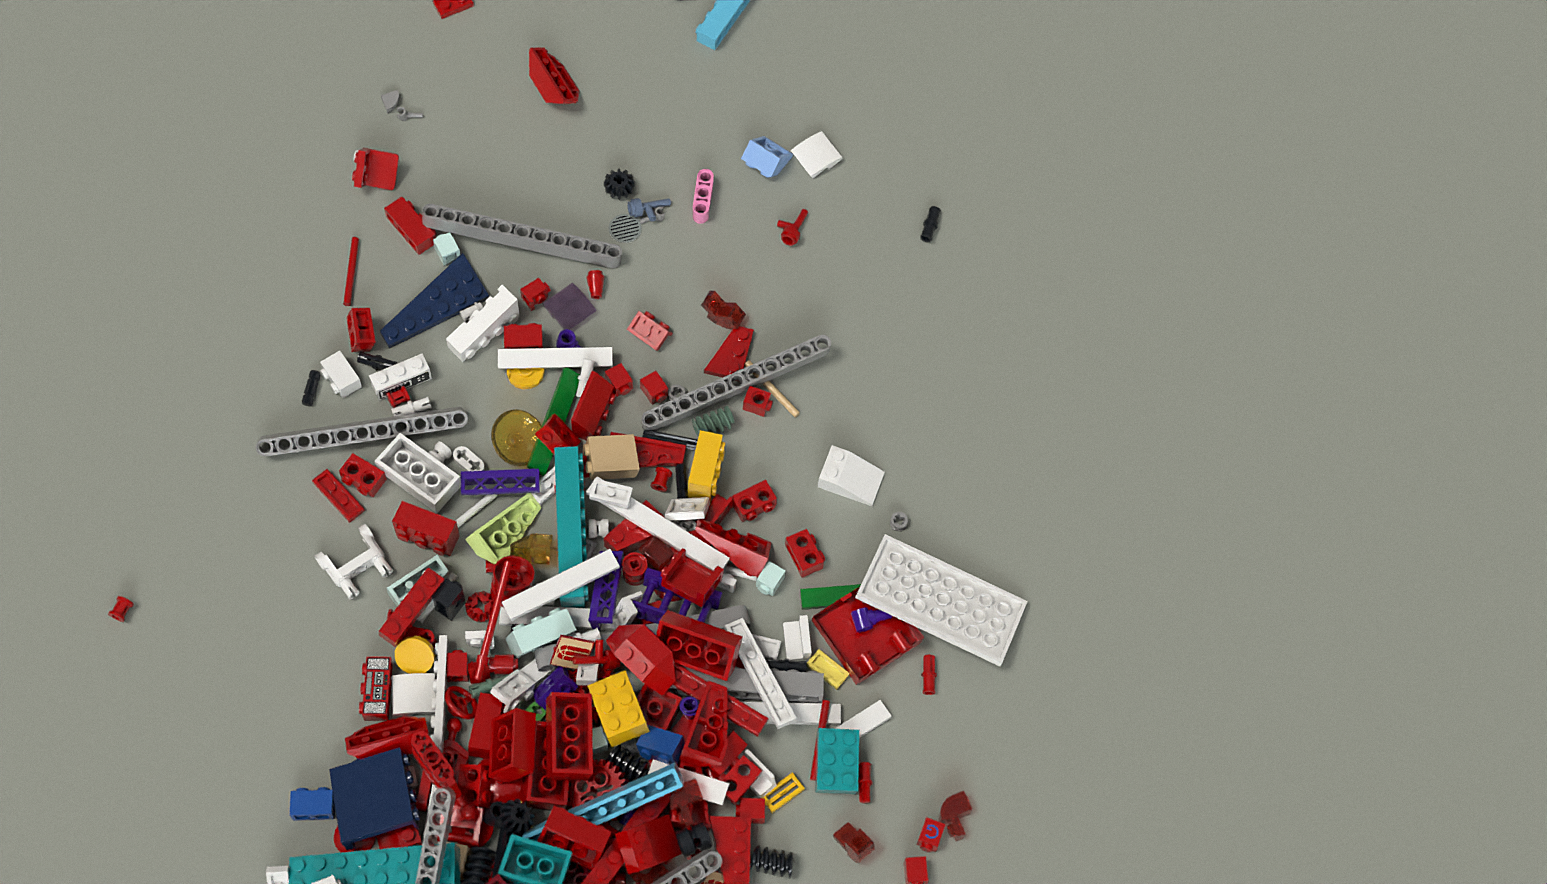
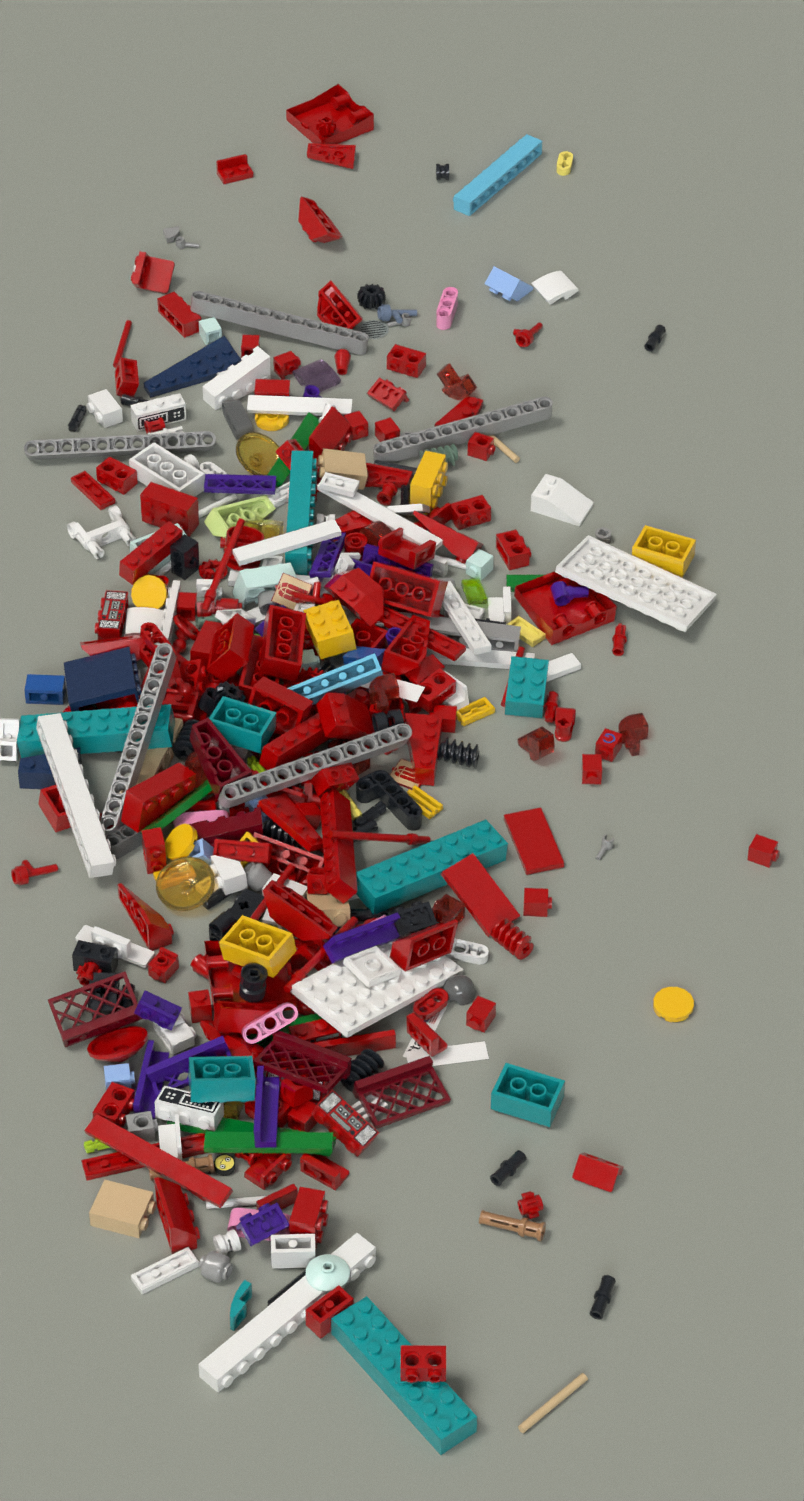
camera: 10 degrees right, 20 degrees down
none -> dark grey beam [222,399,254,440]
none -> red brick [241,335,260,358]
none -> red wedge [317,280,363,329]
none -> red brick [387,344,426,378]
none -> clear neon green tile [461,579,487,605]
none -> red piece [555,707,576,742]
none -> yellow brick [632,525,696,578]

